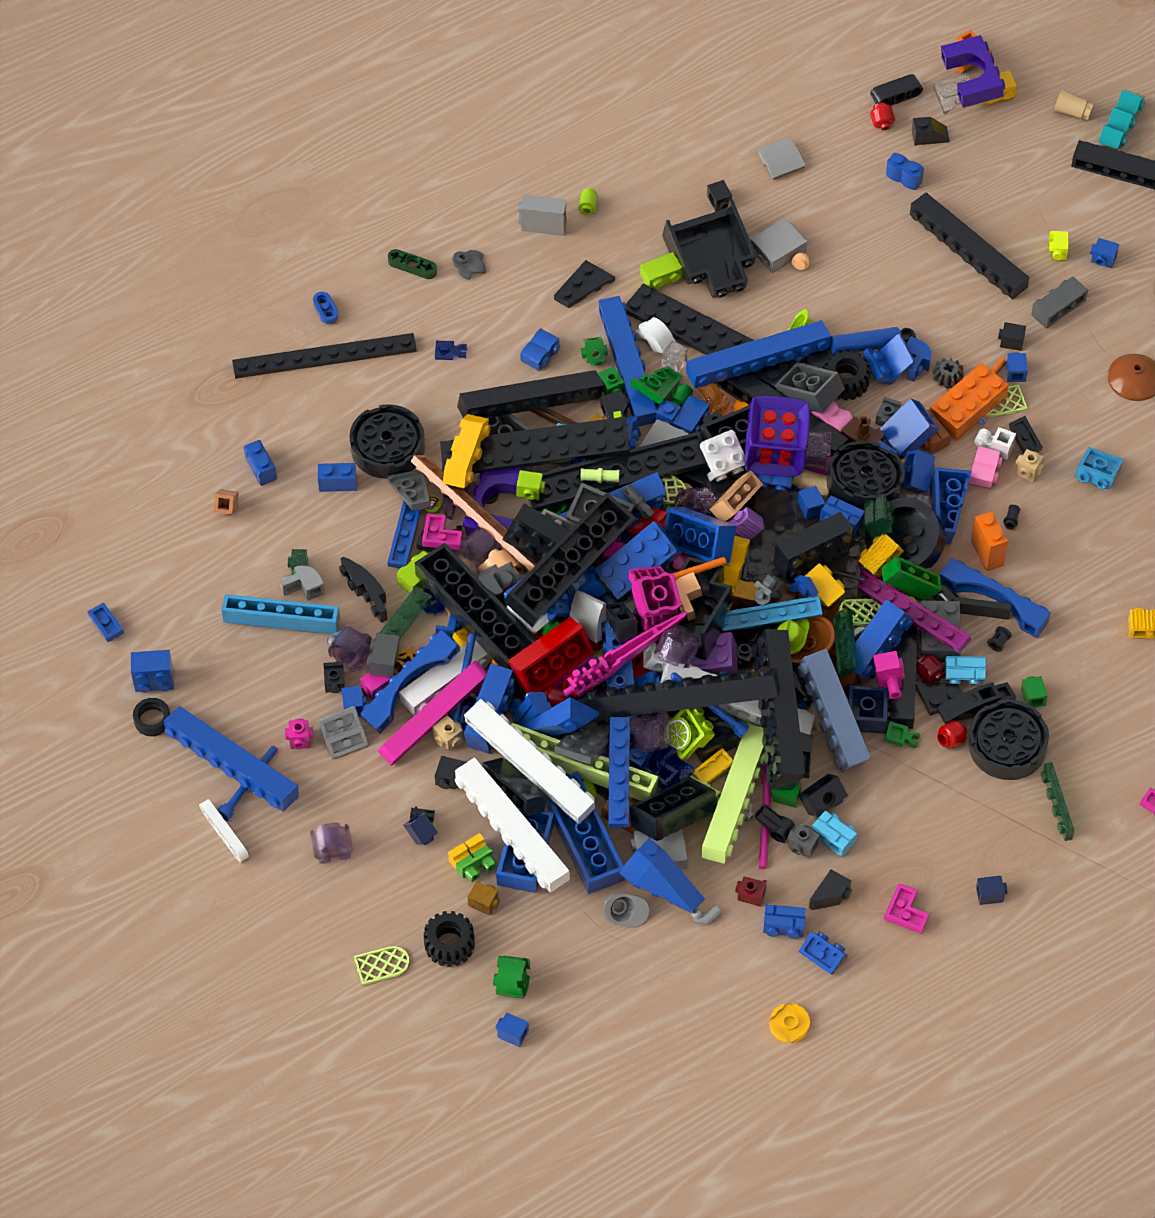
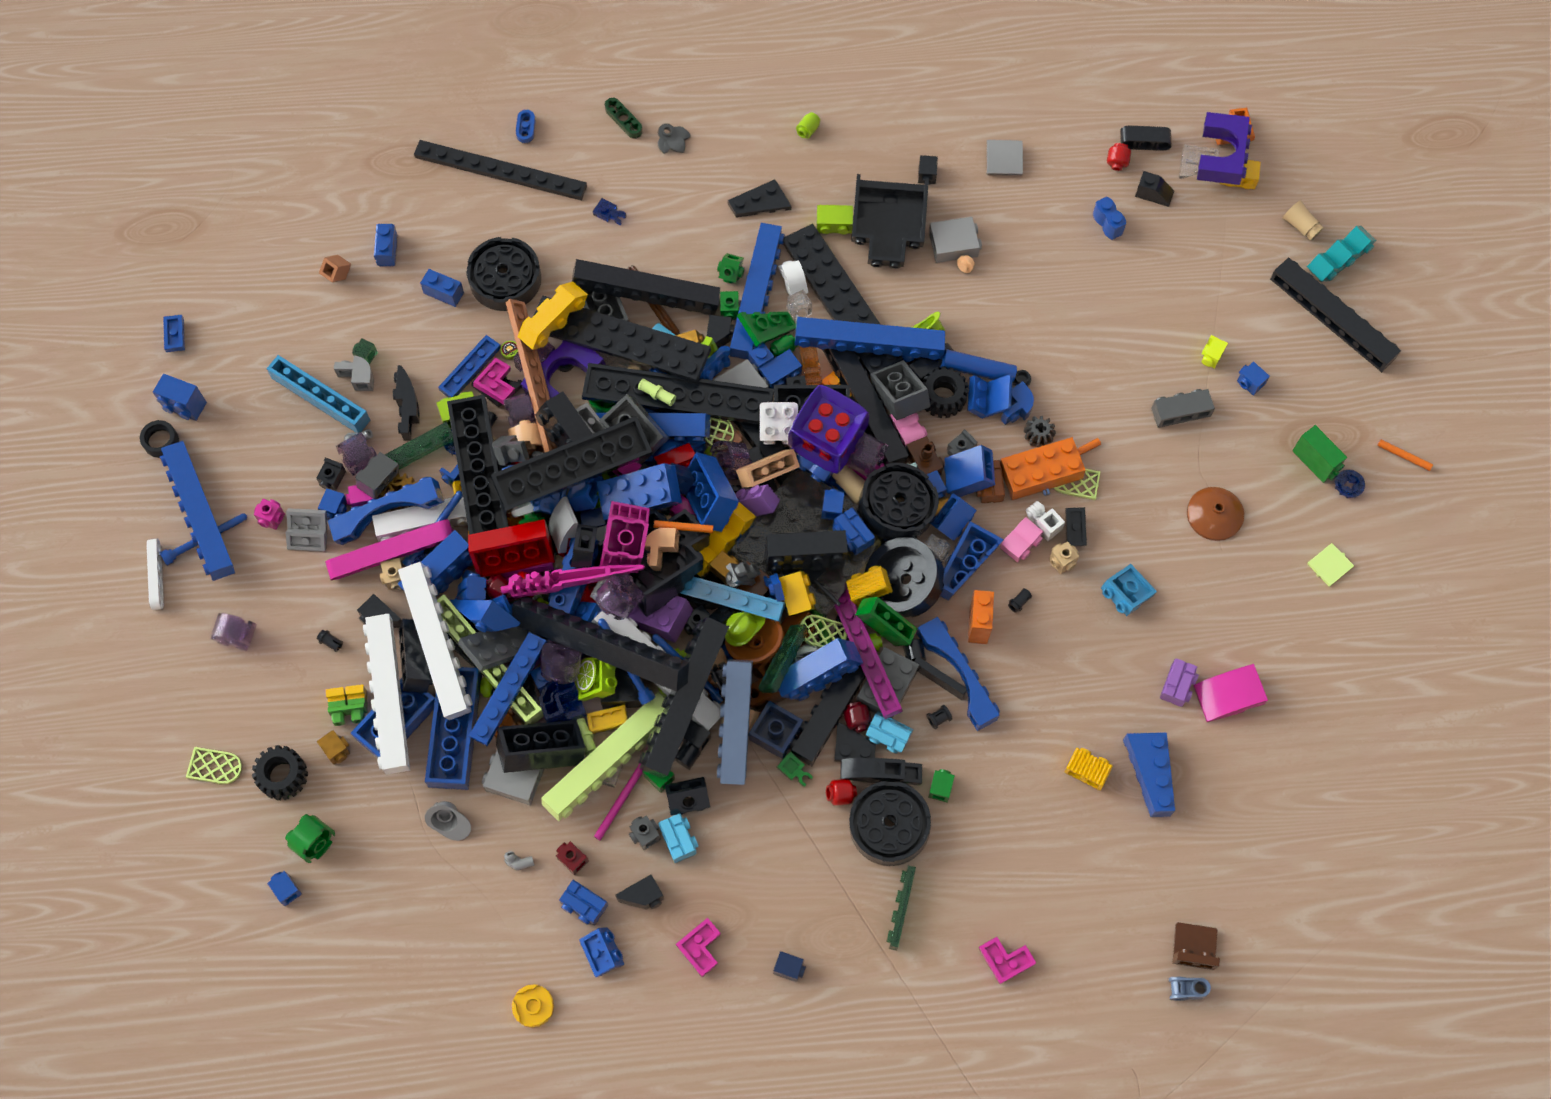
camera: 25 degrees right, 10 degrees up
dark grey wing [387,470,431,511] -> none
dark blue brick [403,813,438,845] -> none
lime brick [516,470,545,500] -> none
light grey brick [518,195,567,236] -> none
blue brick [520,328,560,371] -> none
blue wedge [619,837,705,913] -> none
dark grey pin [621,484,655,520] -> none
black piece [754,804,795,843] -> none
clear green brick [864,495,895,538] -> none
dark pink brick [873,651,905,699] -> none
black brick [910,192,1029,300] -> none
black brick [998,322,1026,351] -> none
blue brick [1006,352,1028,382] -> none

